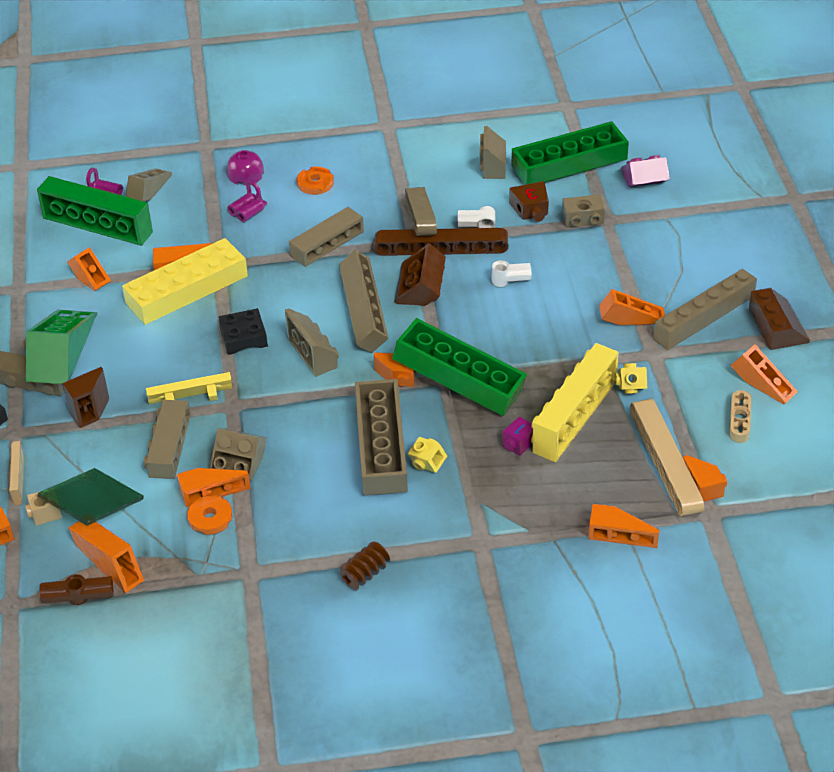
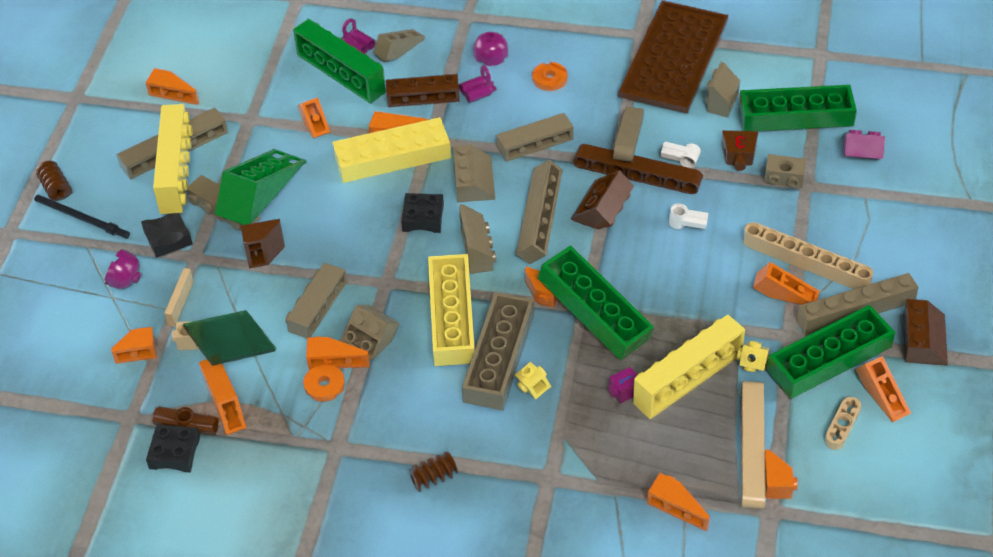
camera: 20 degrees right, 5 degrees up
light yellow hinge [146,372,232,404] -> none
none -> black brick [146,424,200,473]
none -> reddish brown brick [386,74,460,108]
none -> light yellow brick [428,254,475,366]
none -> dark tan slope [453,144,495,202]
none -> reddish brown plate [618,0,729,113]
none -> tan beam [743,222,873,289]
none -> green brick [767,305,896,399]

